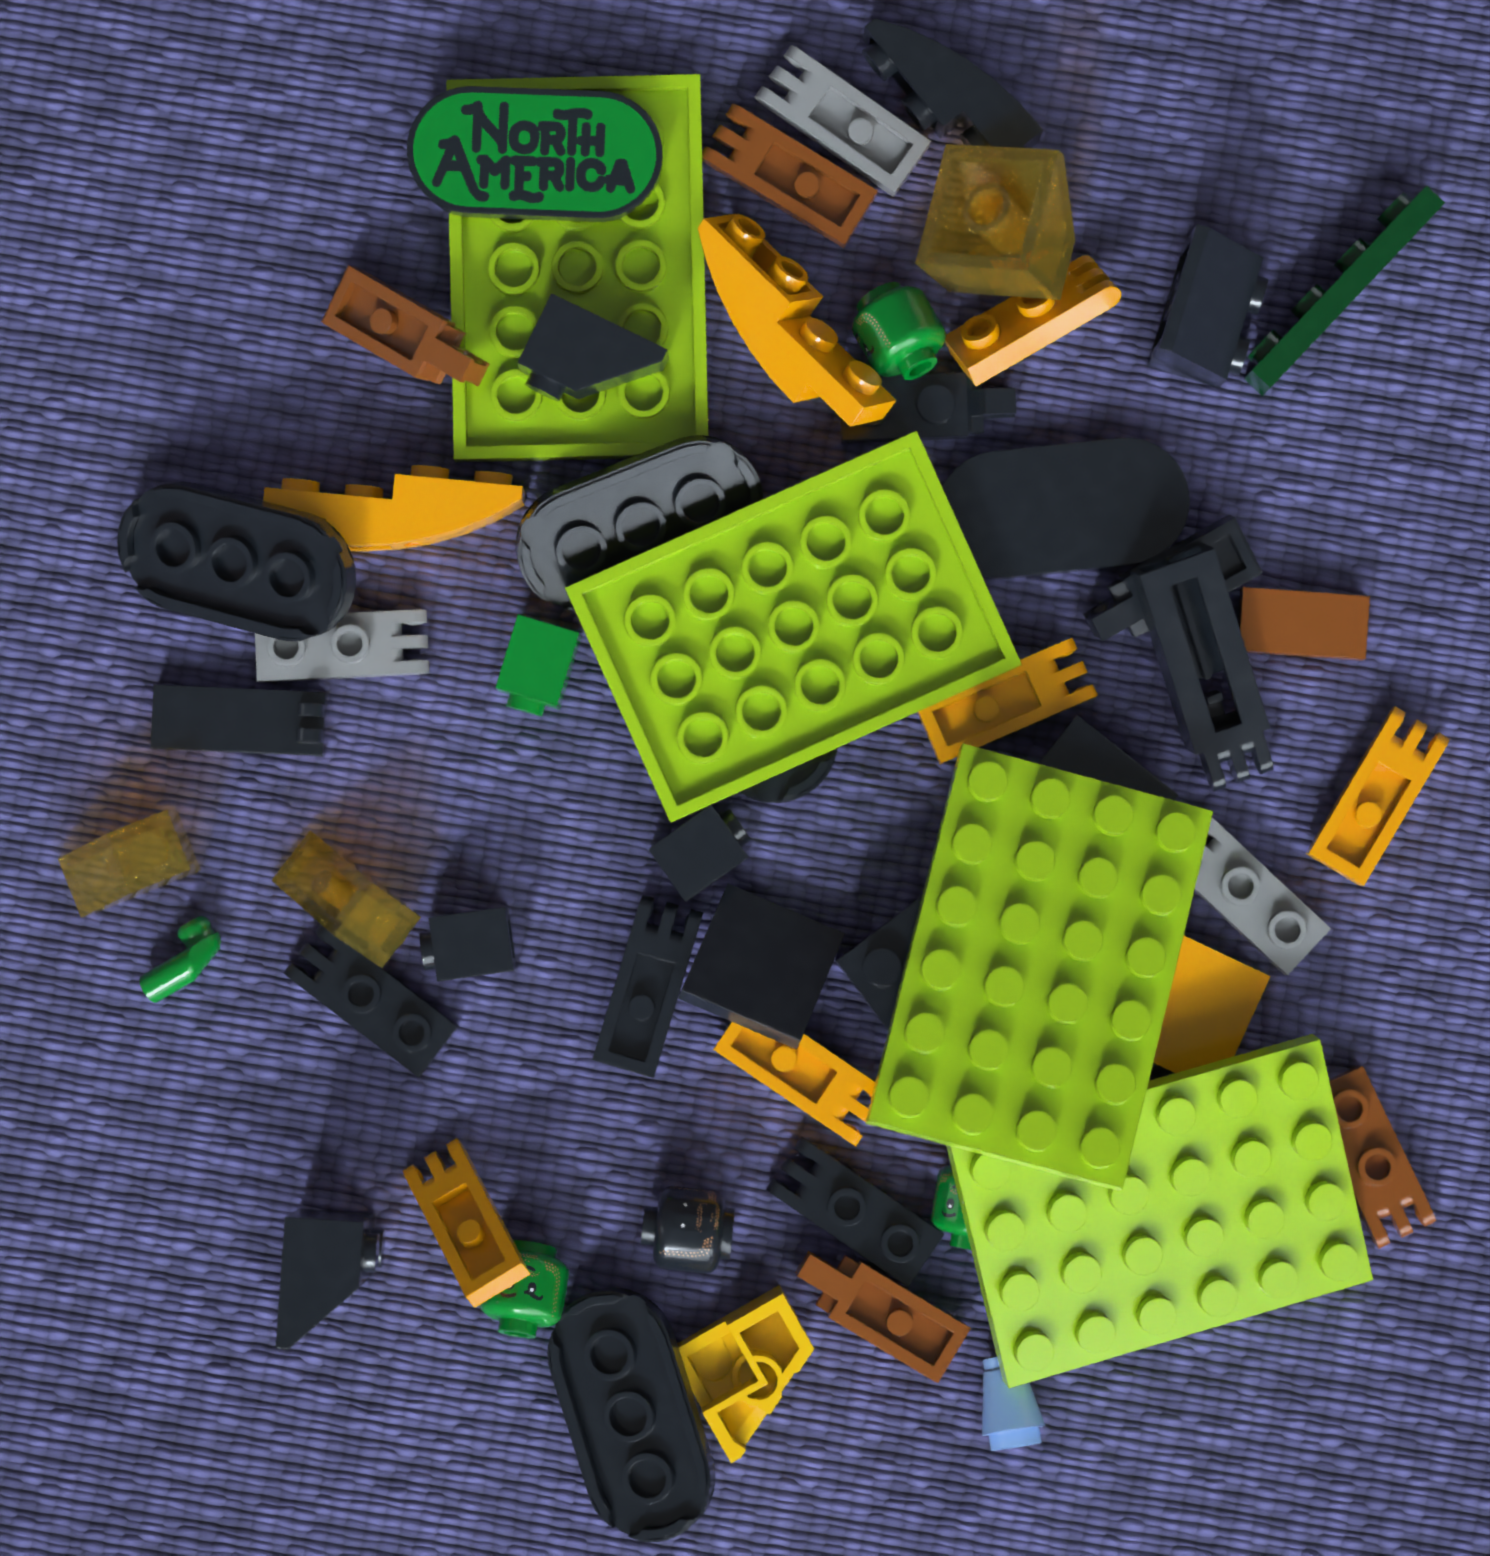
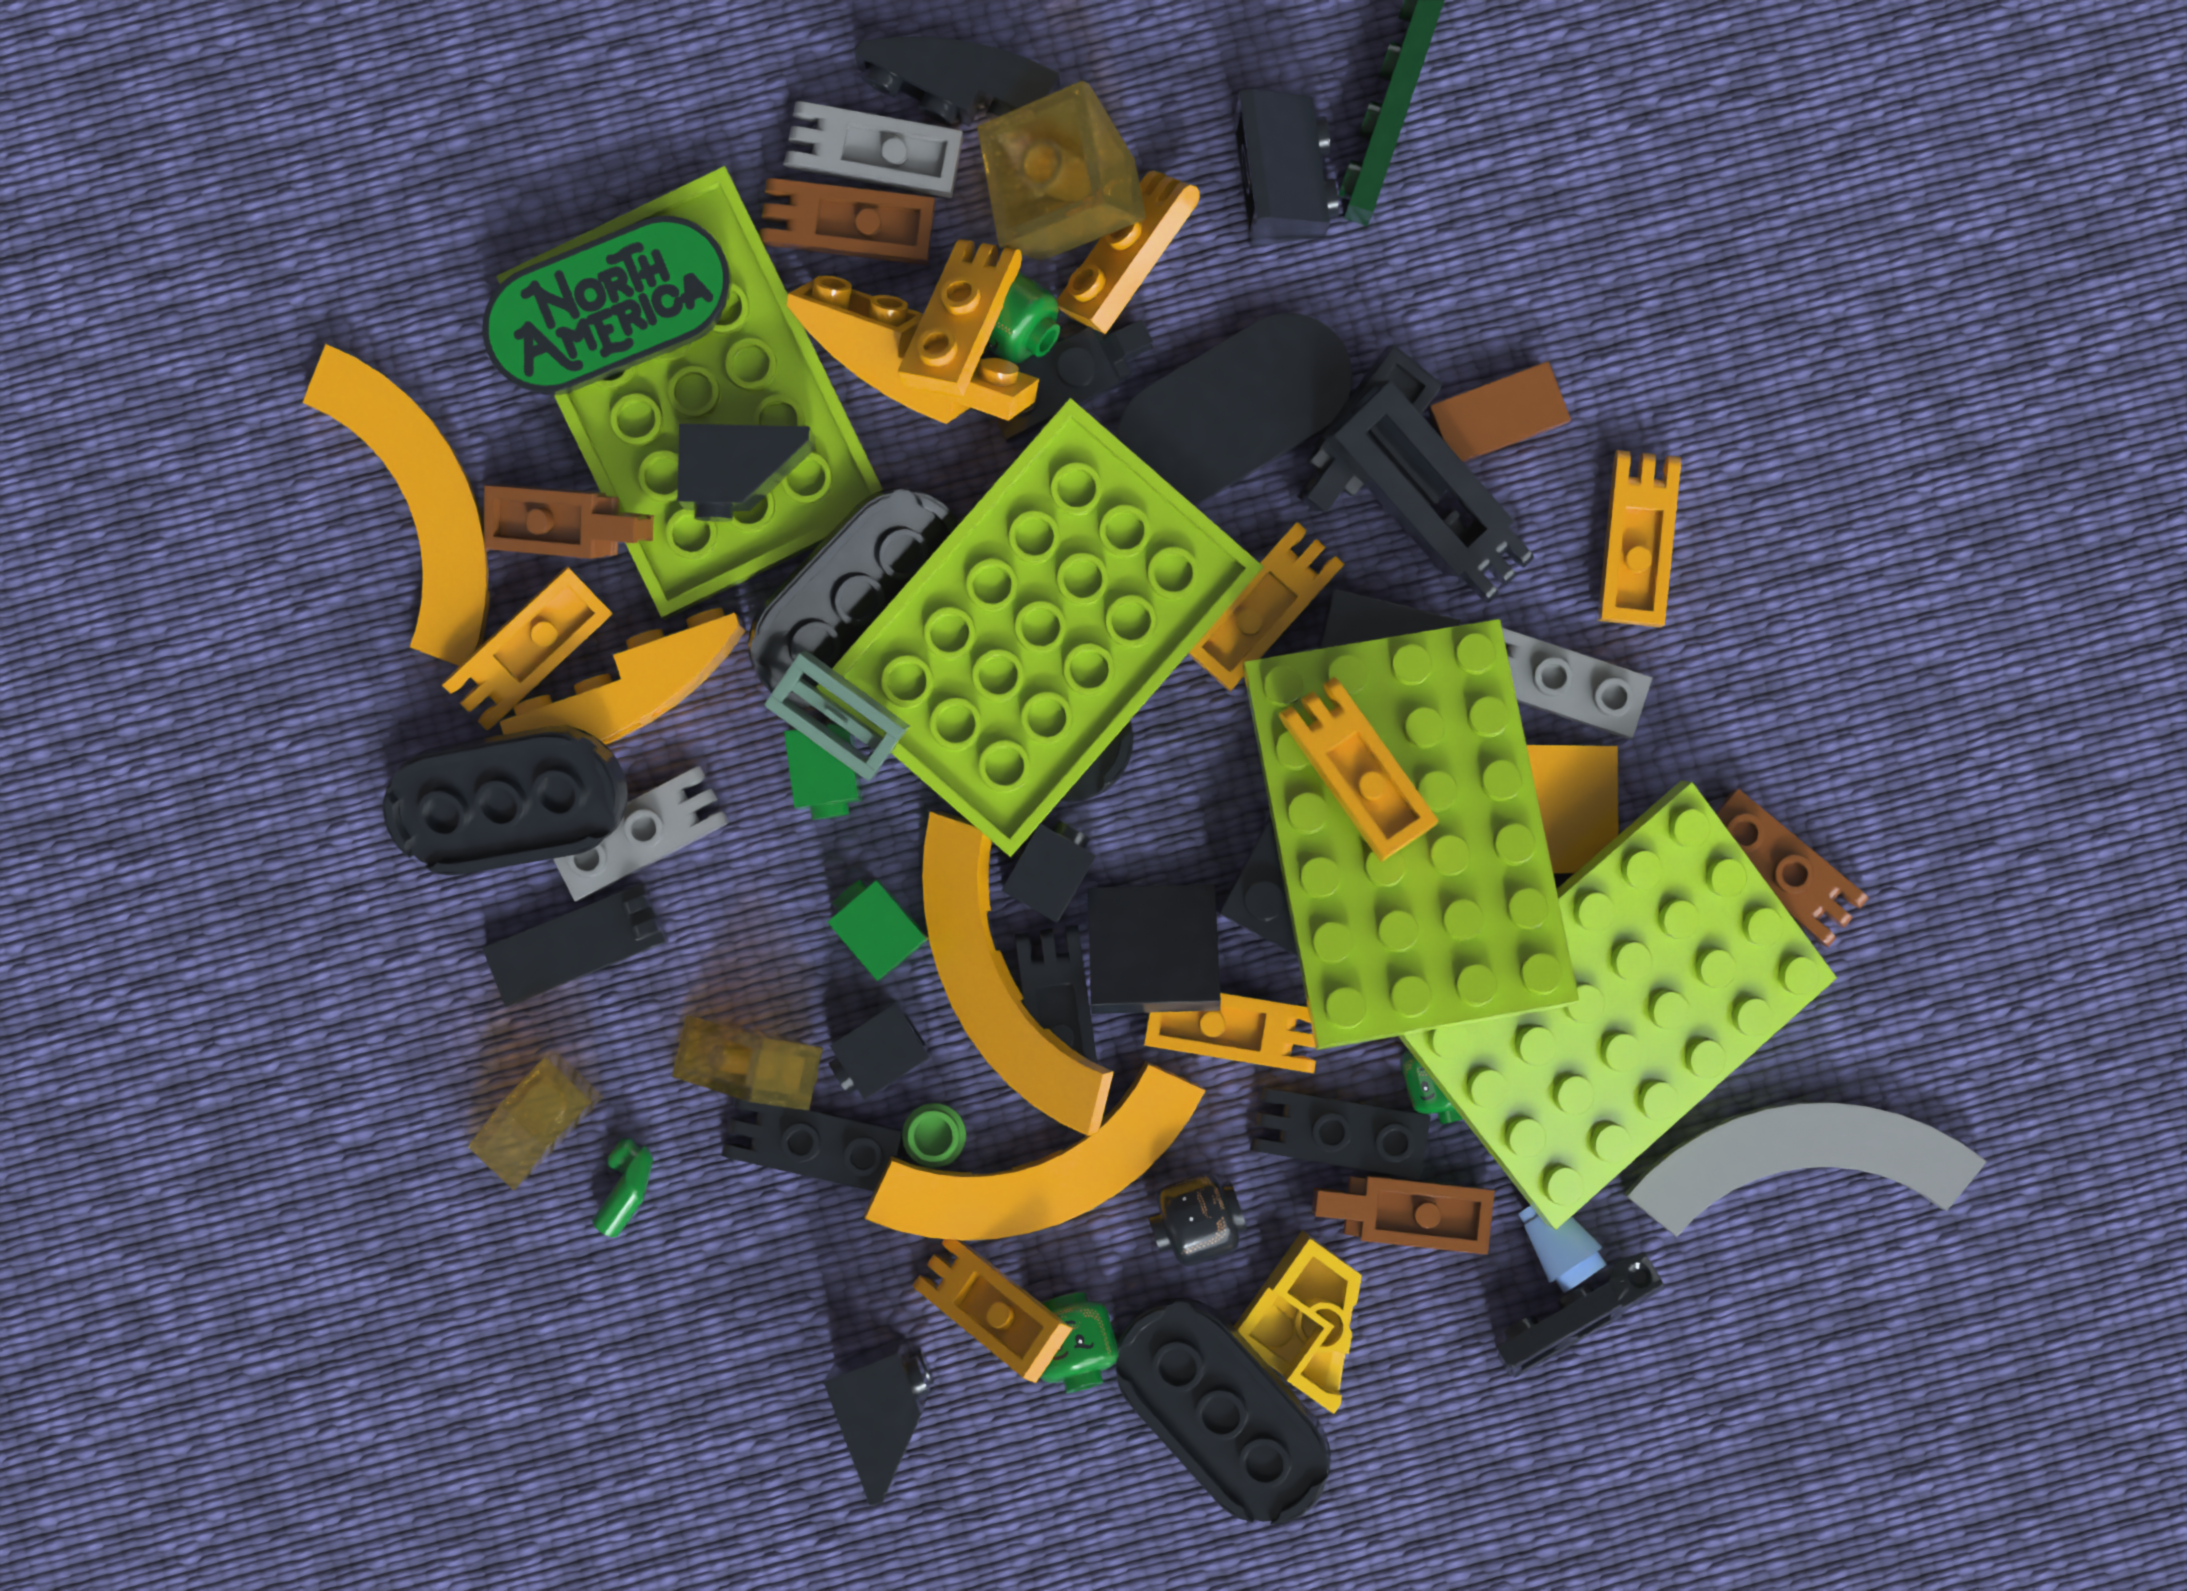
camera: 25 degrees left, 0 degrees up
none -> light orange tile [302,344,490,666]
none -> light orange hinge [441,566,613,730]
none -> sand green tile [764,650,910,781]
none -> green brick [827,879,929,981]
none -> light orange tile [864,1061,1206,1241]
none -> light orange hinge [897,239,1022,398]
none -> bright green plate [902,1103,966,1167]
none -> light orange tile [922,811,1114,1136]
none -> light orange hinge [1279,677,1439,862]
none -> black hinge [1496,1252,1664,1379]
none -> light grey tile [1624,1102,1987,1237]

